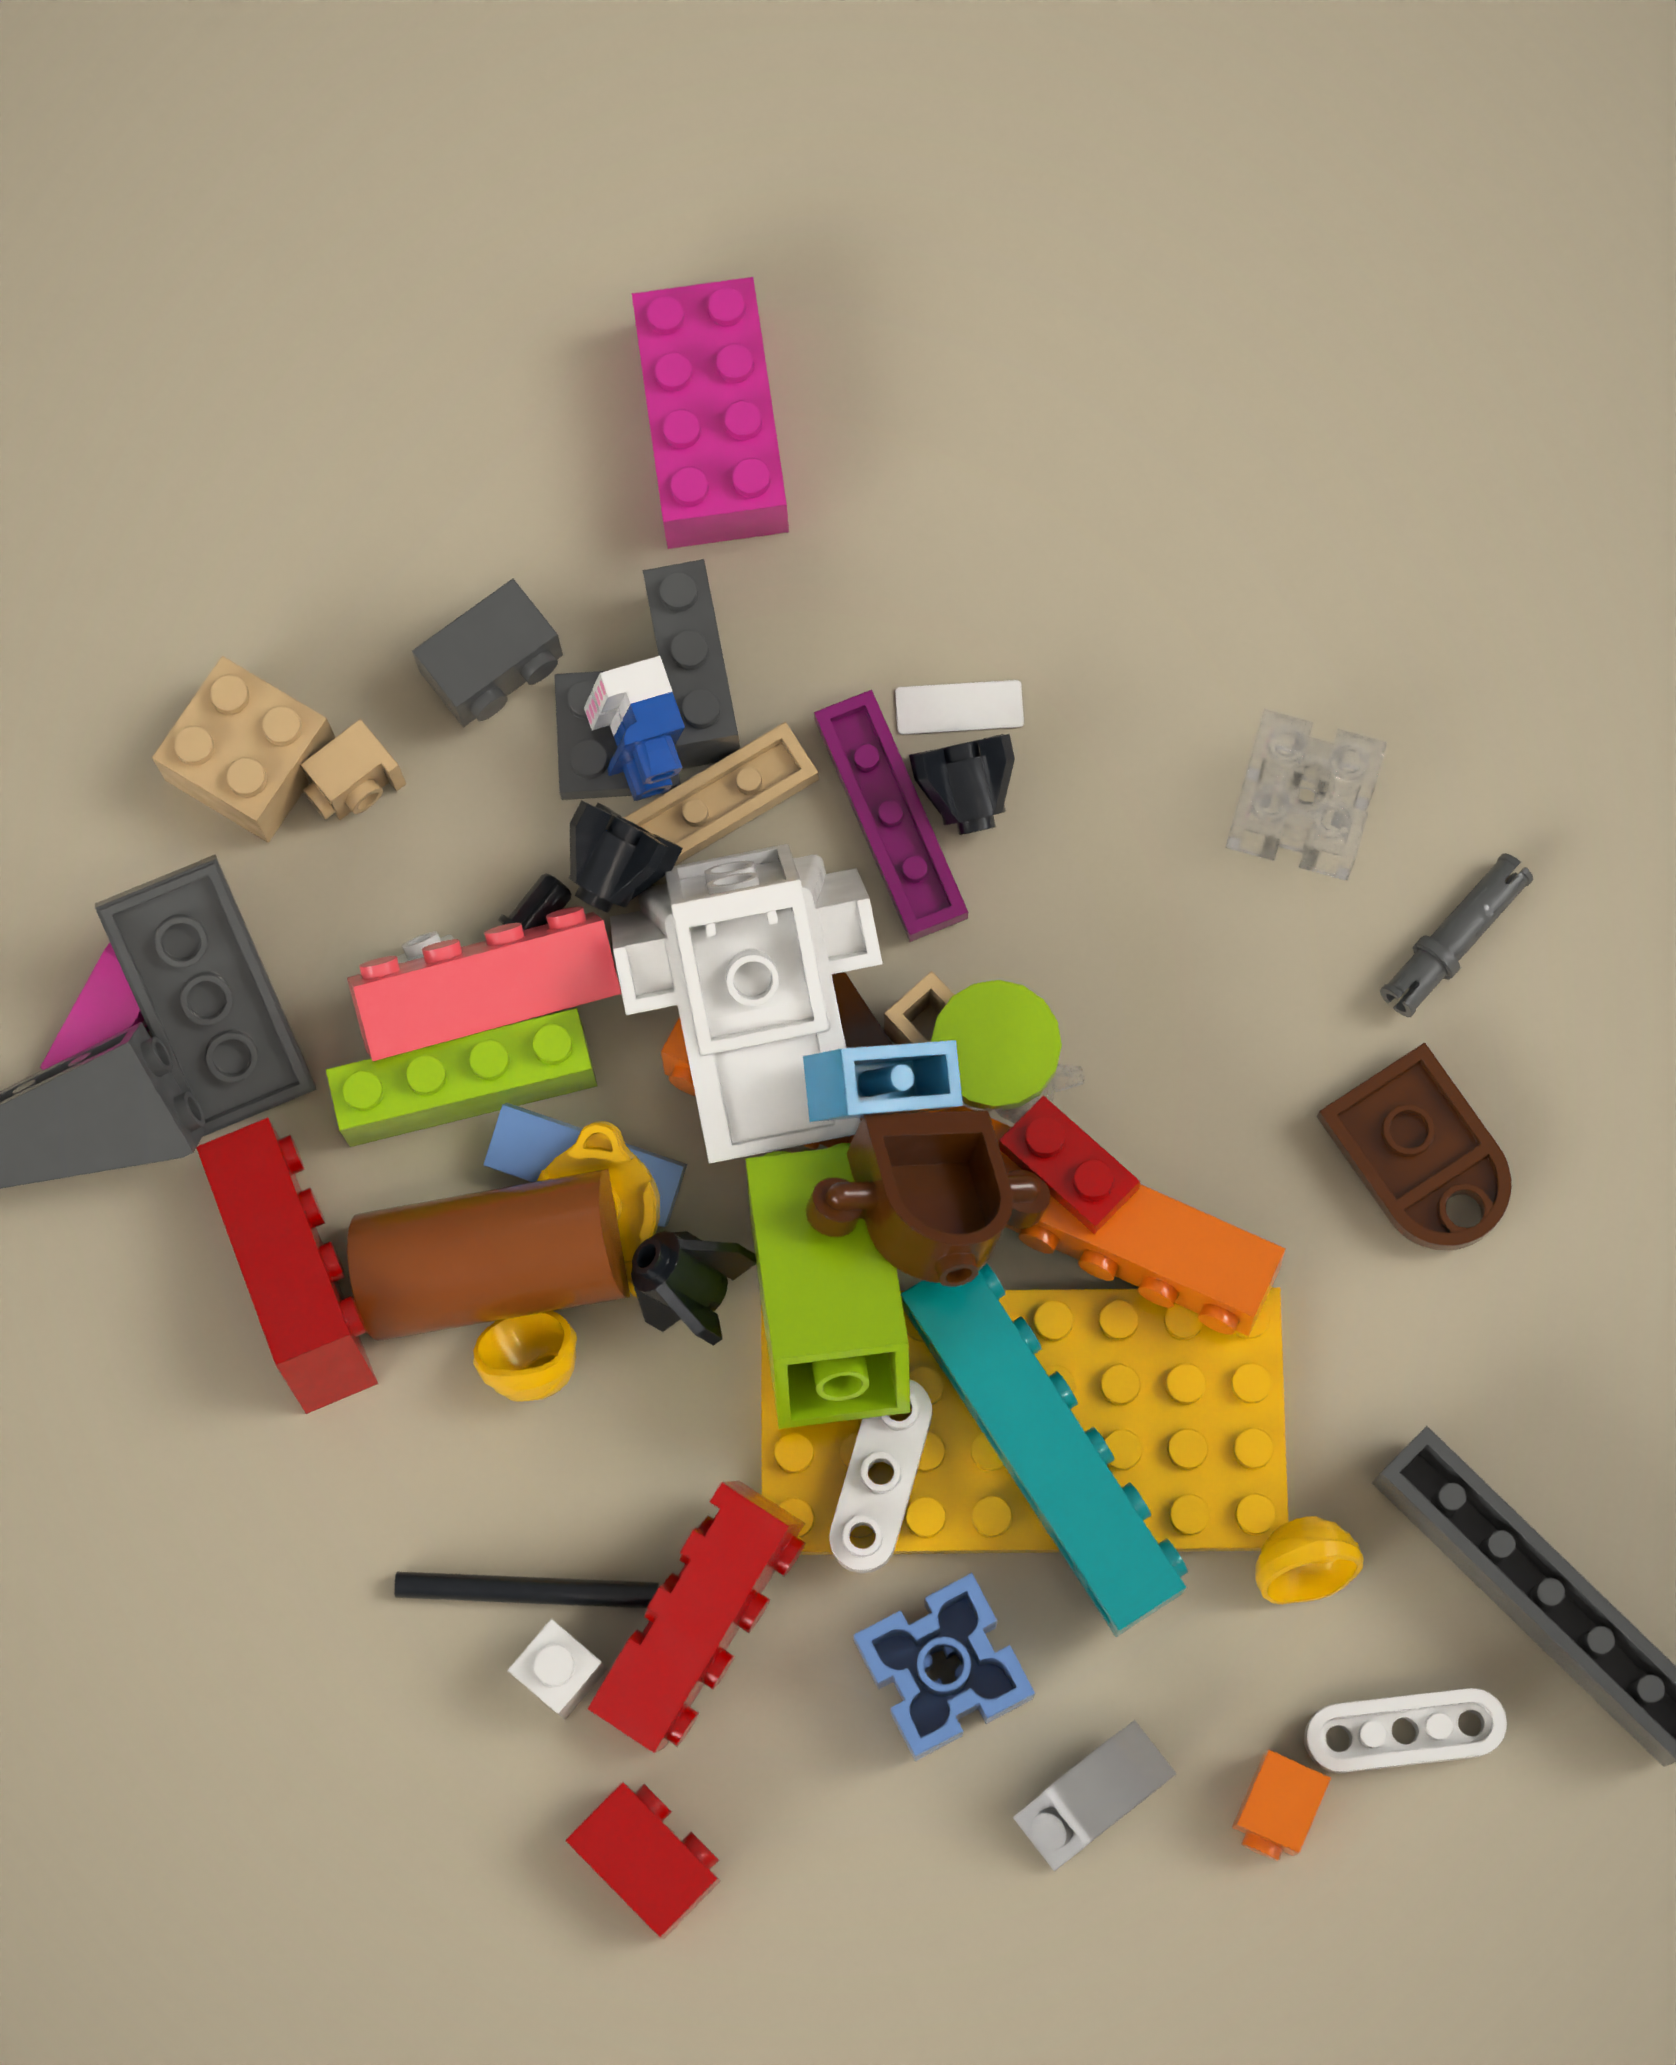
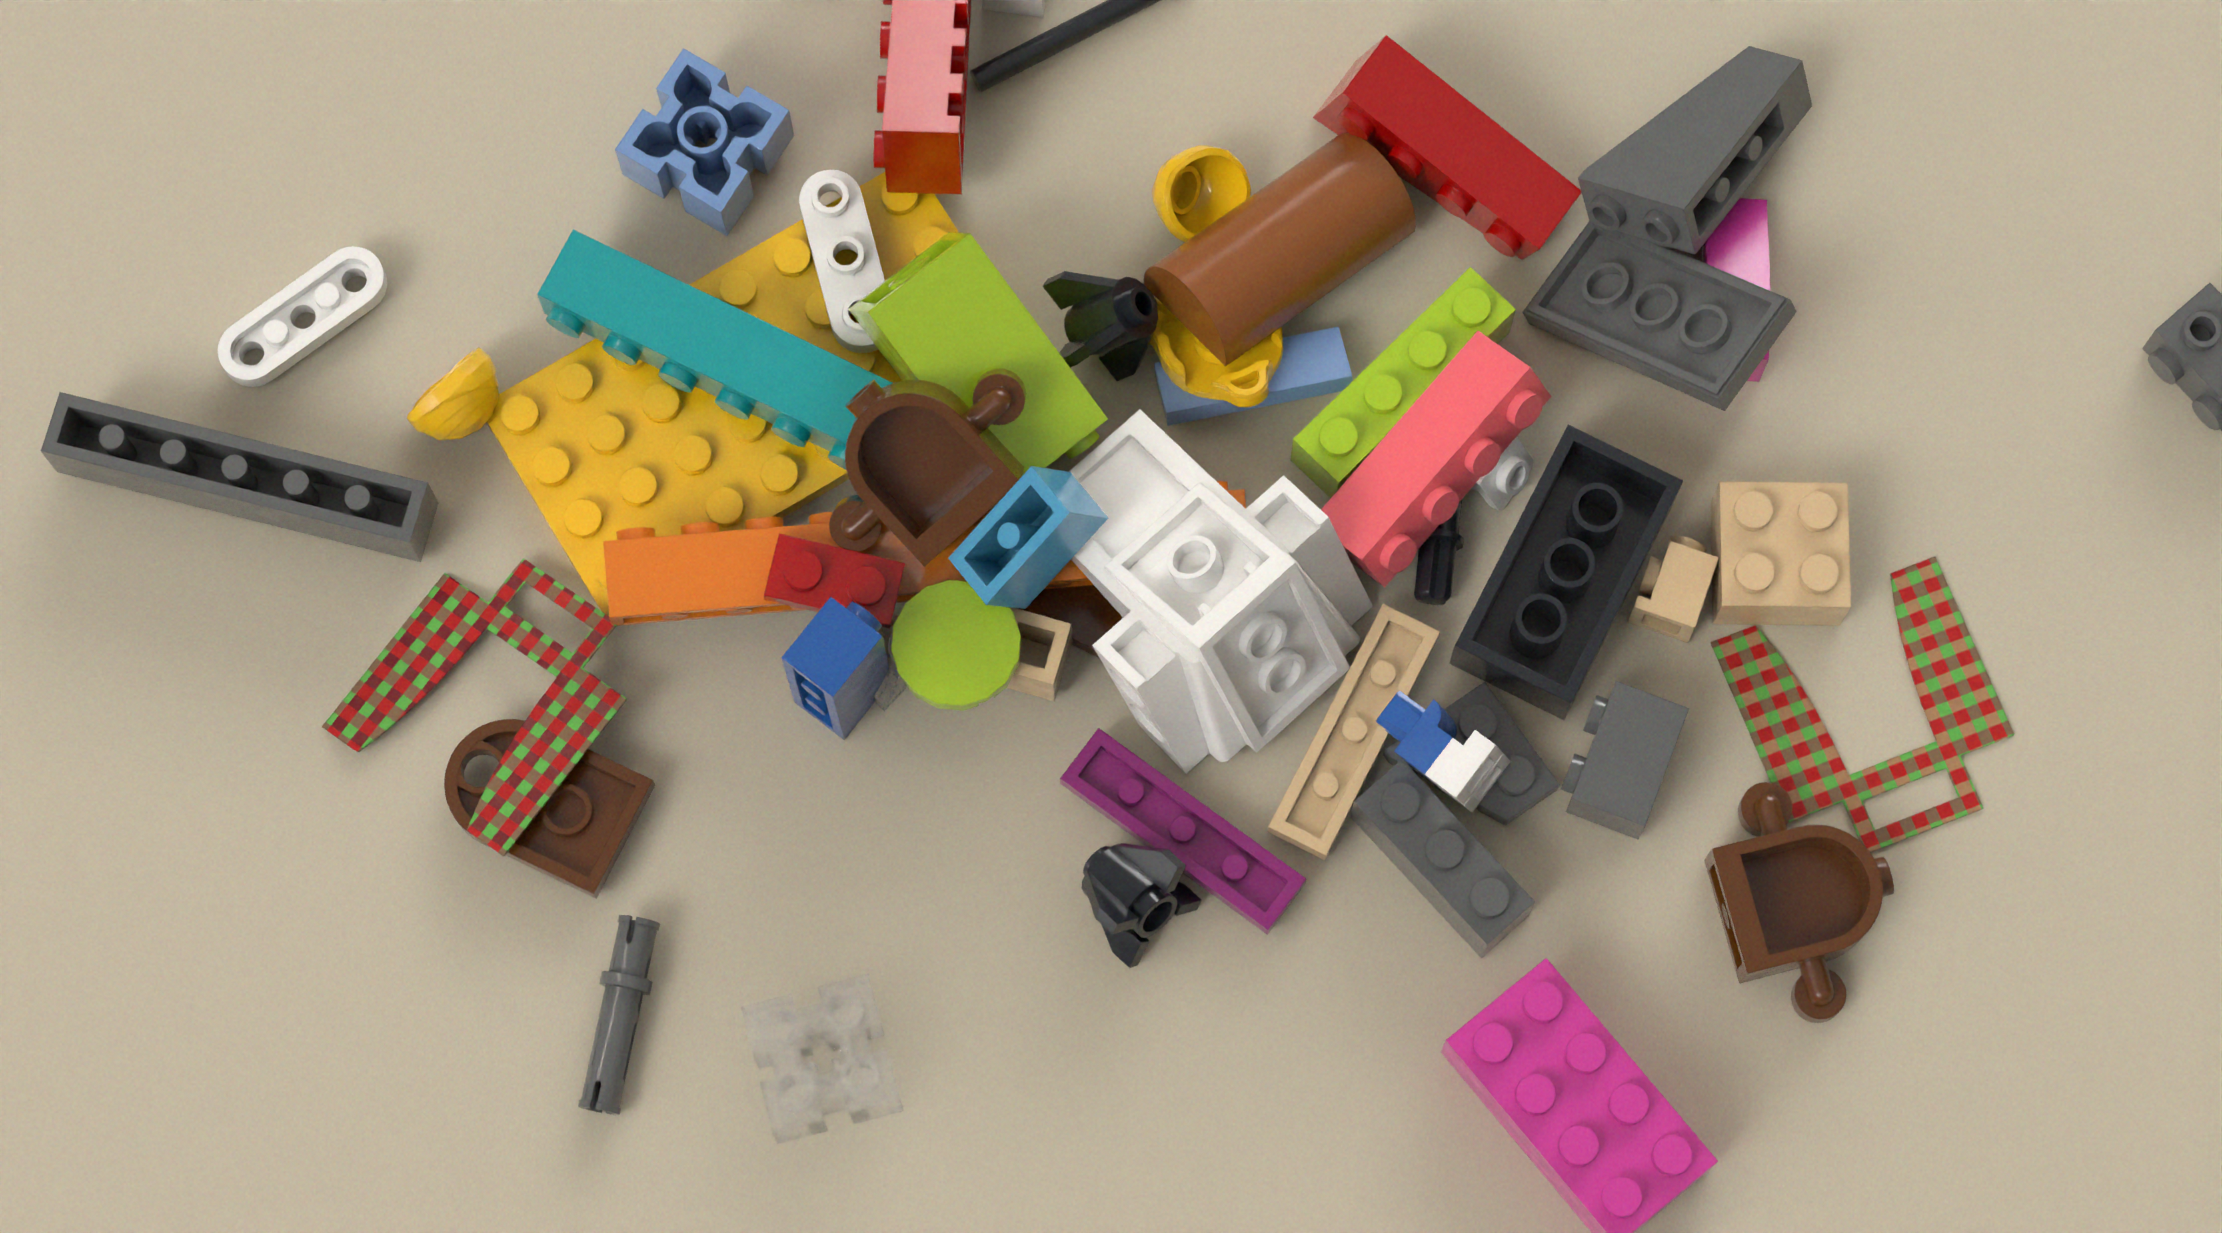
camera: 145 degrees right, 0 degrees up
black brick [569,800,683,913] -> none
white sticker [895,680,1024,734] -> none
light grey brick [1013,1720,1177,1871] -> none
orange brick [1232,1750,1331,1861] -> none
none -> piece [322,558,627,857]
none -> blue brick [781,597,892,740]
none -> black brick [1449,424,1683,720]
none -> reddish brown piece [1704,782,1894,1023]
none -> piece [1710,557,2014,853]

